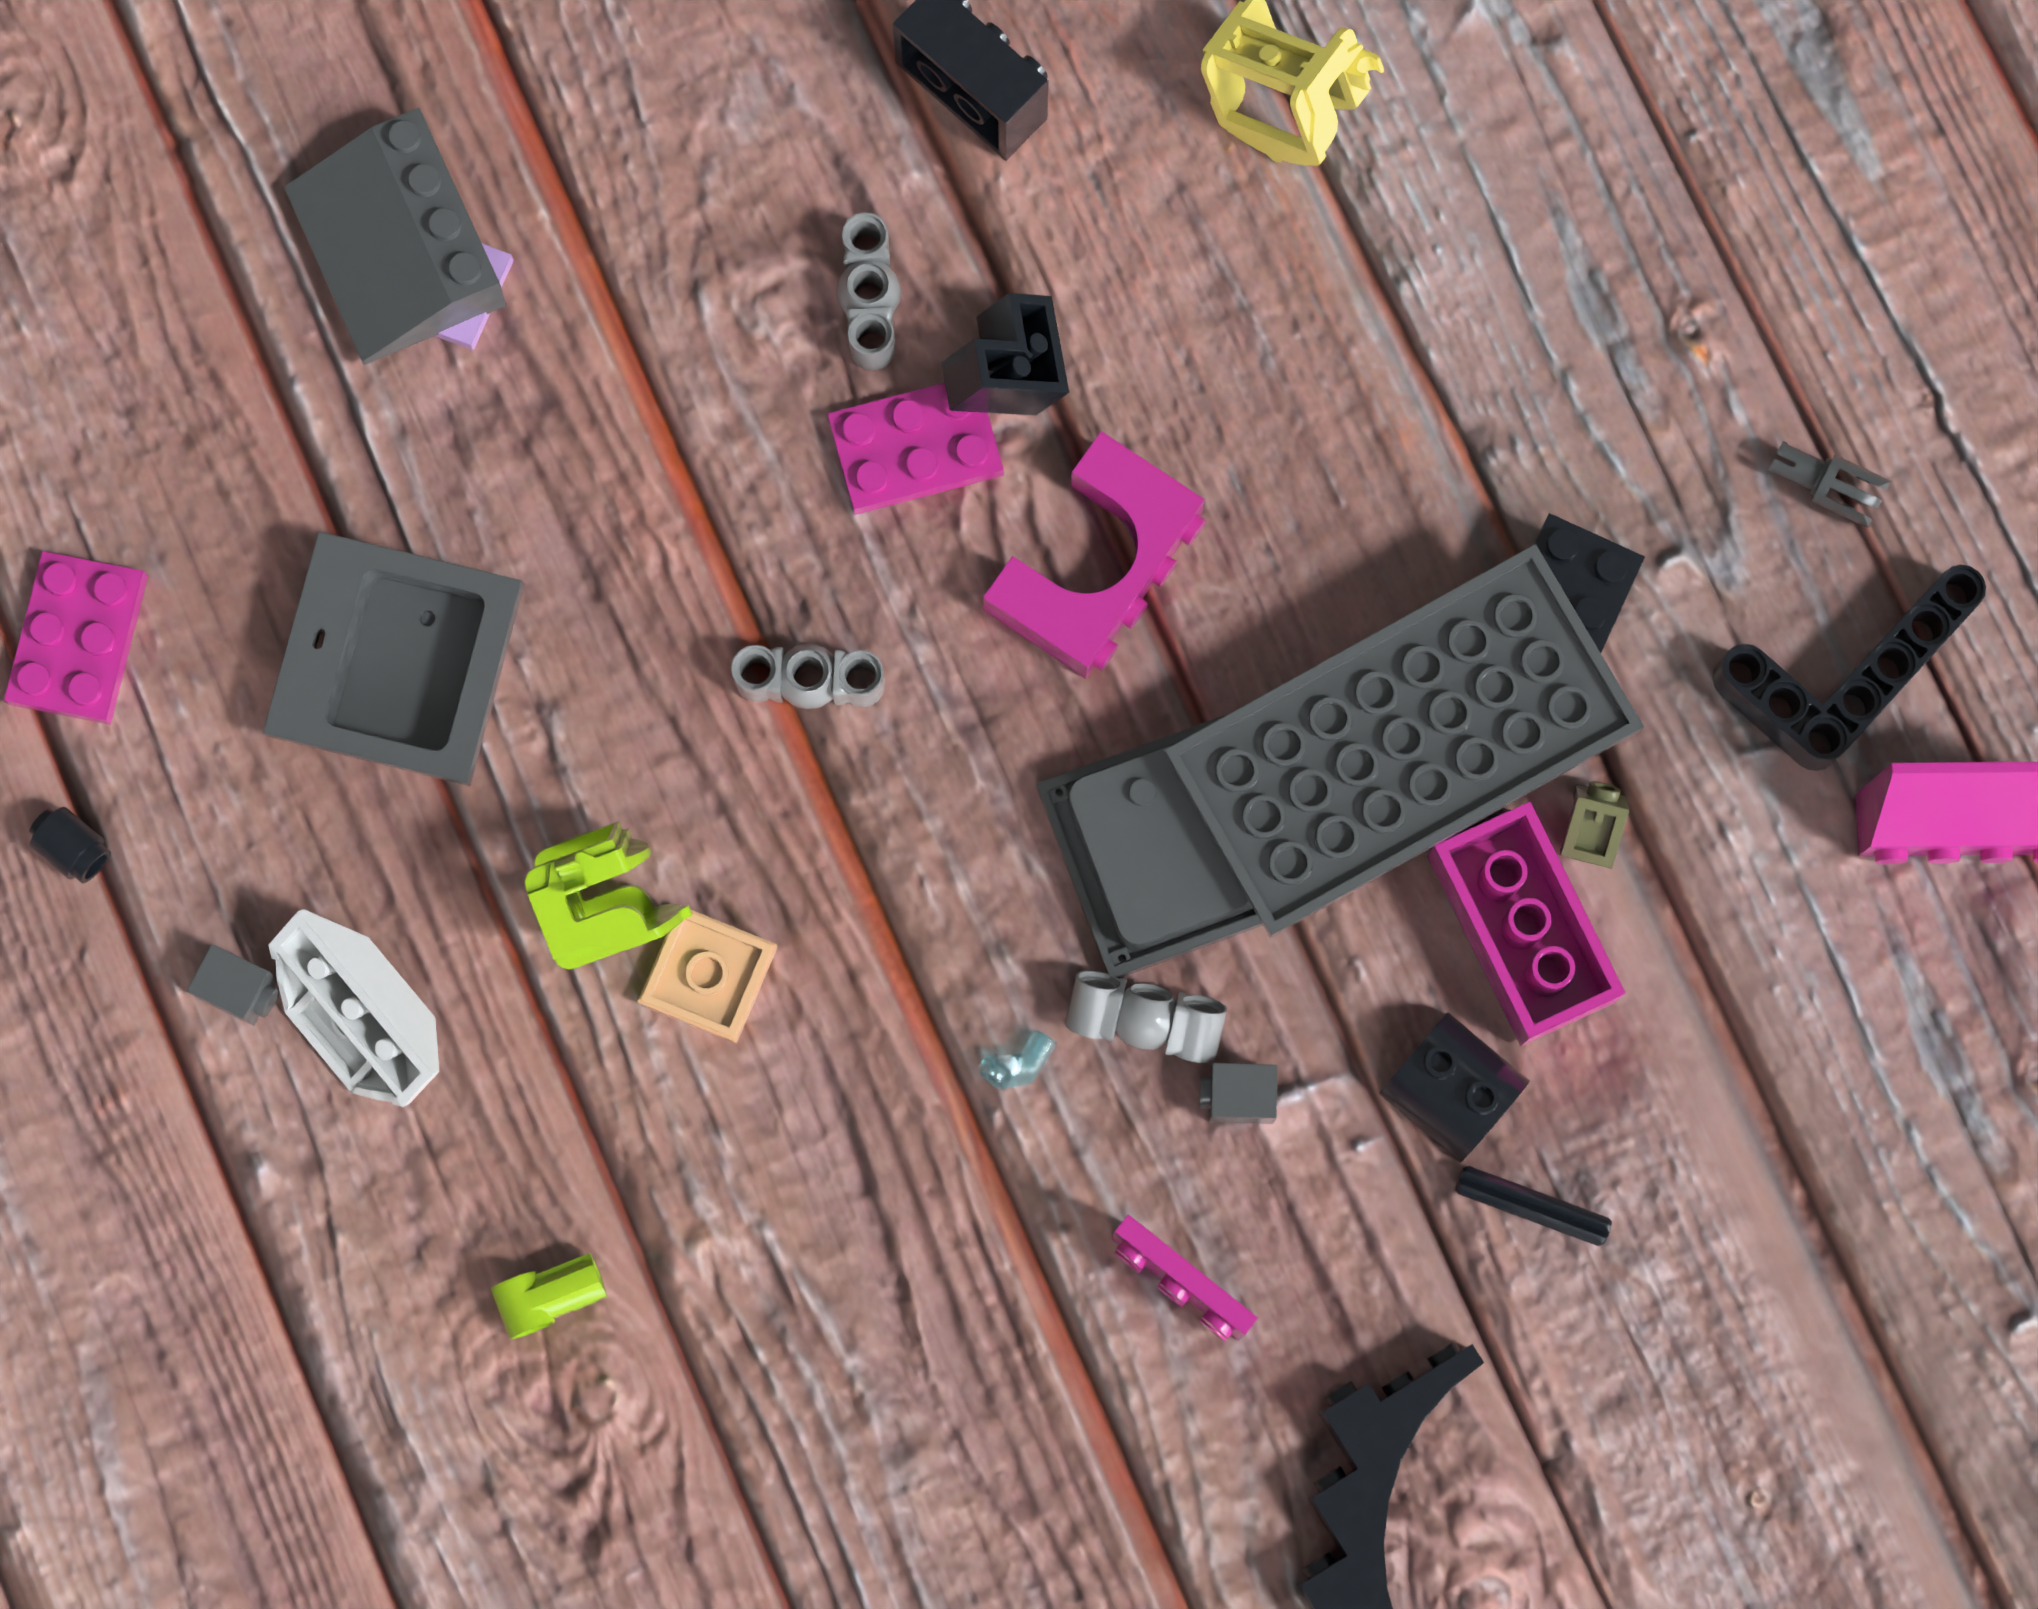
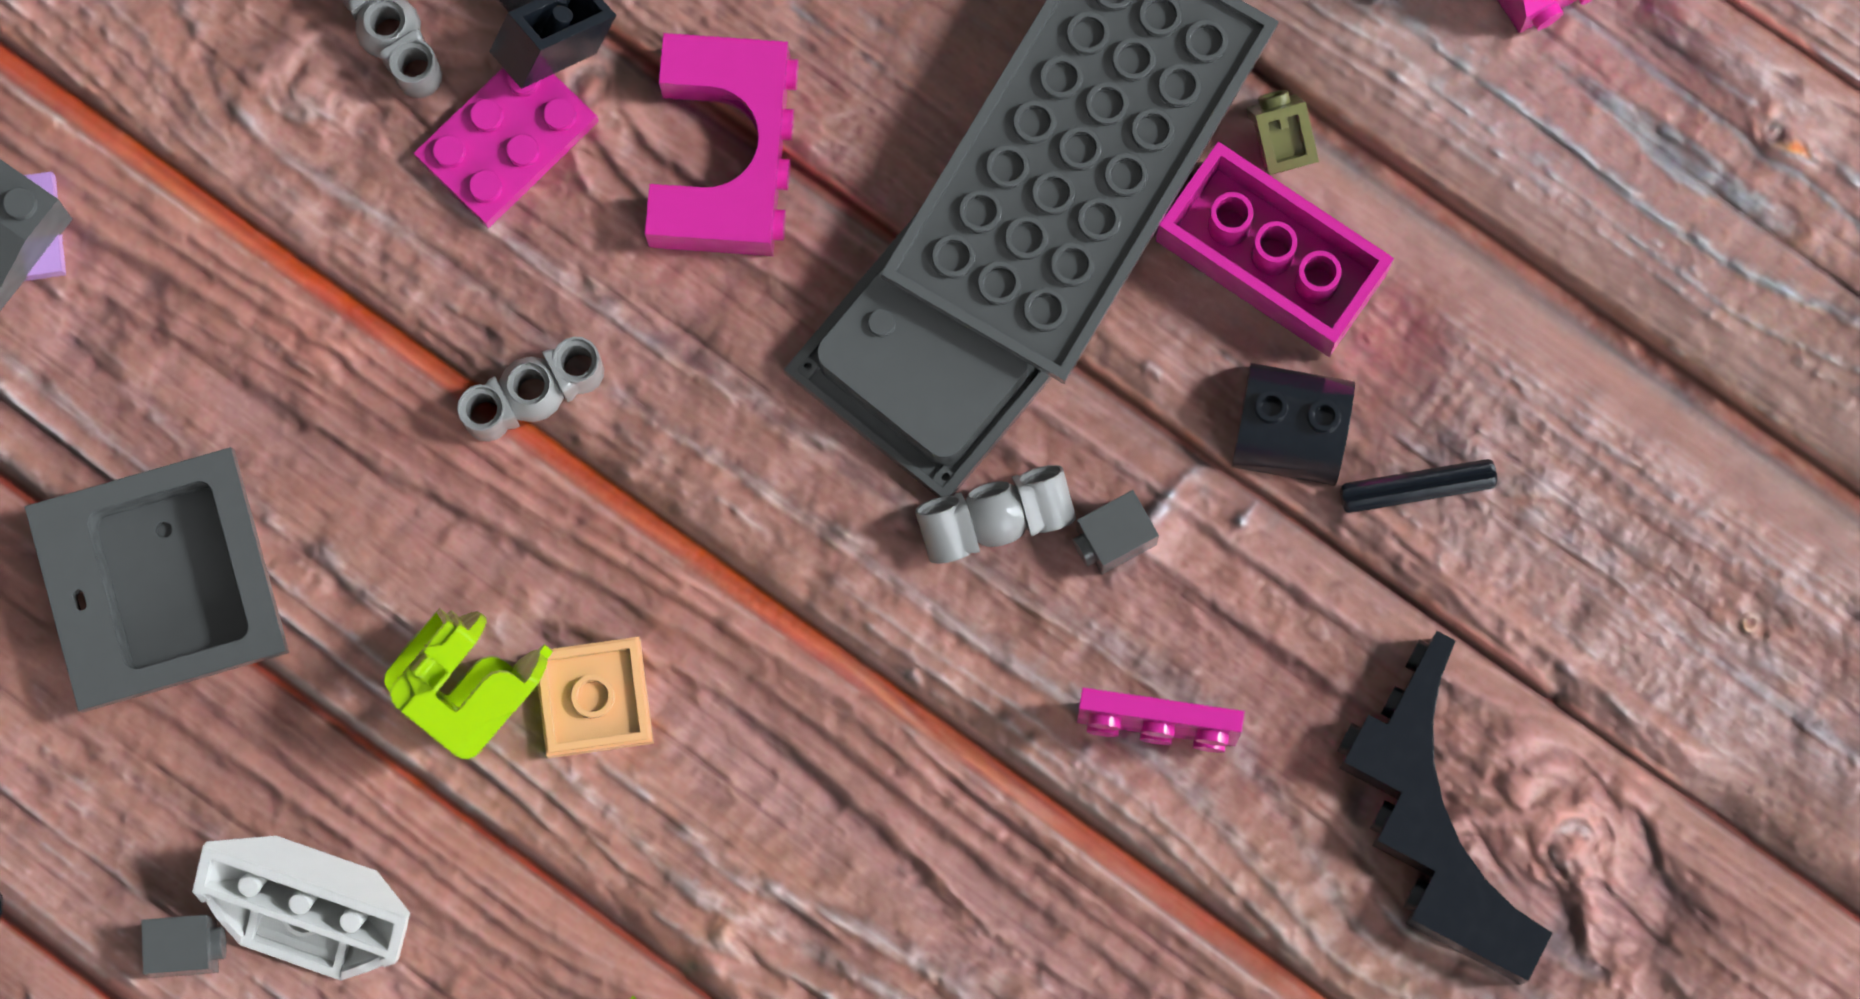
camera: 25 degrees left, 0 degrees up
clear light blue arm [980,1030,1057,1090] -> none

